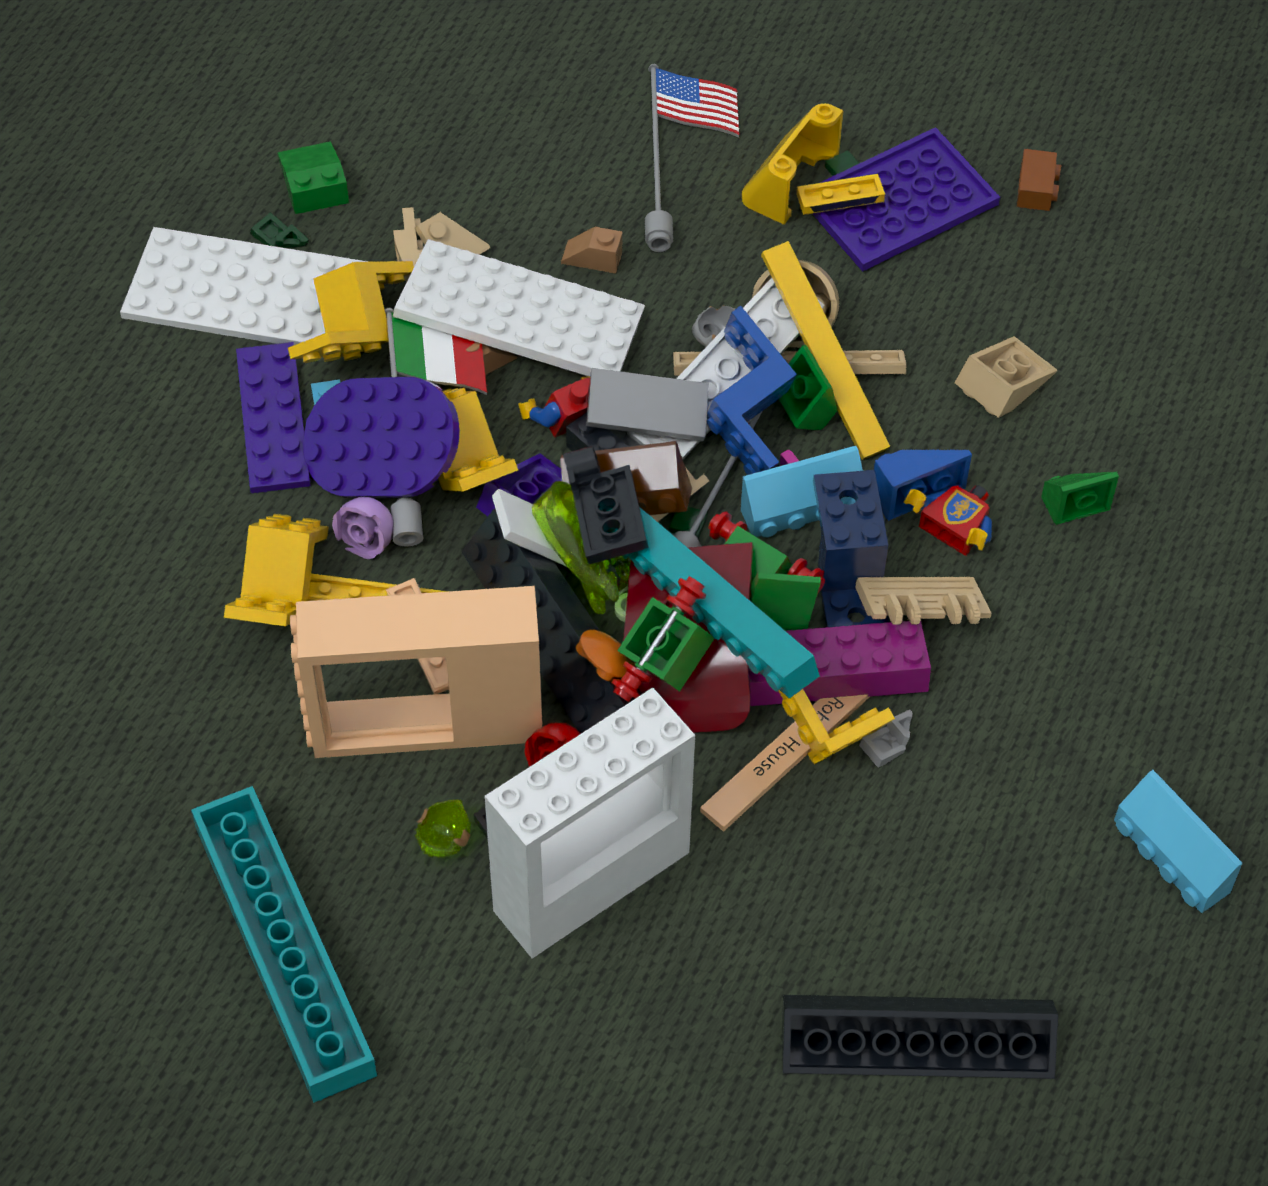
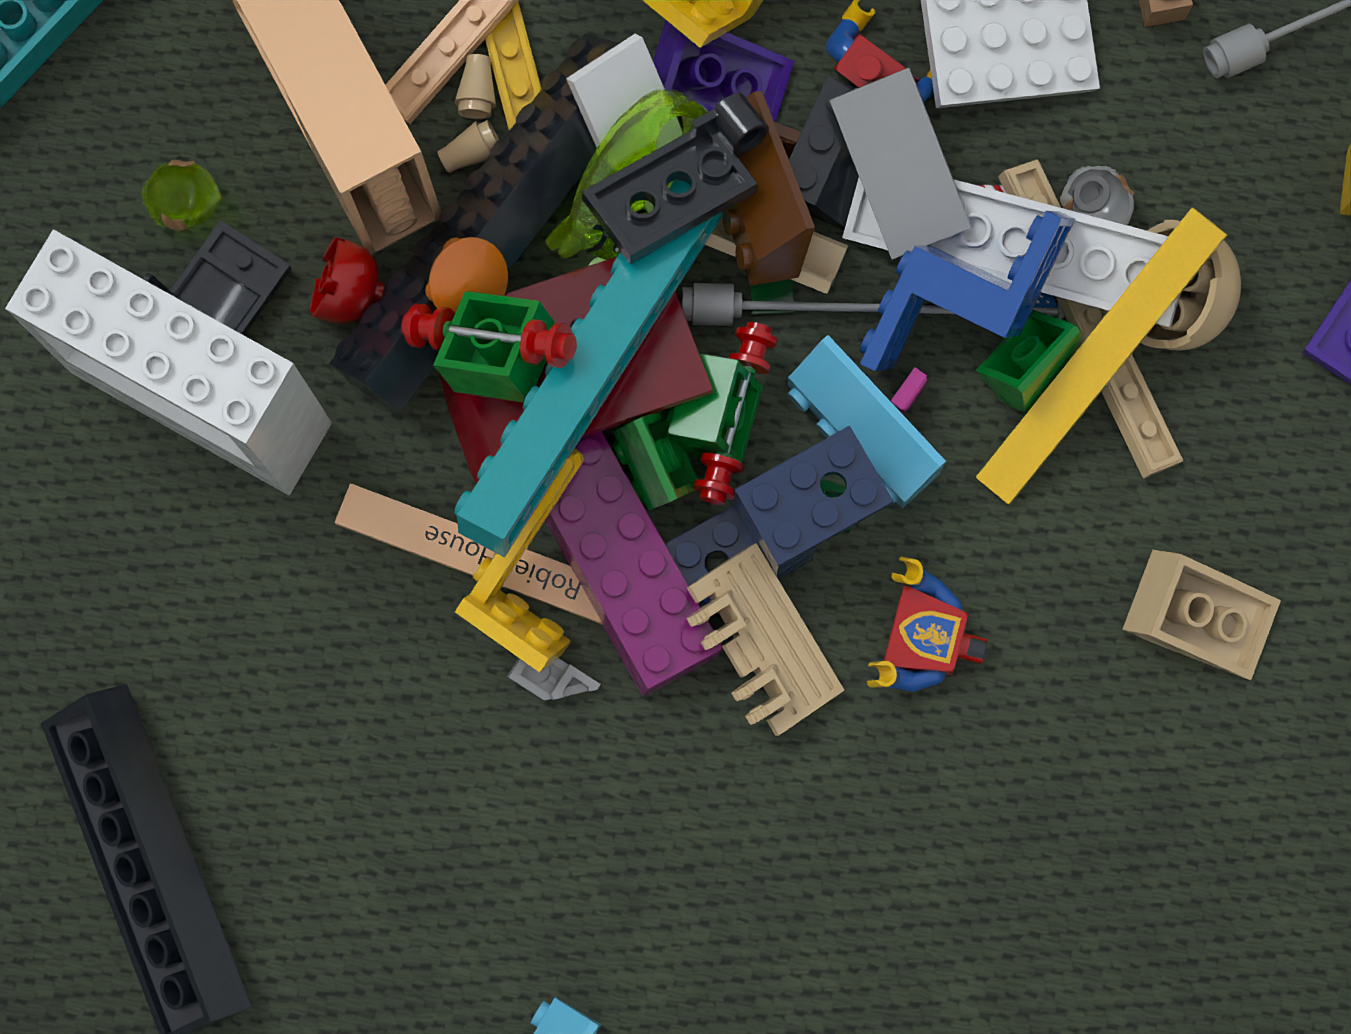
camera: 70 degrees right, 25 degrees up
blue slope [874,450,972,521] -> none
green slope [1041,471,1119,525] -> none

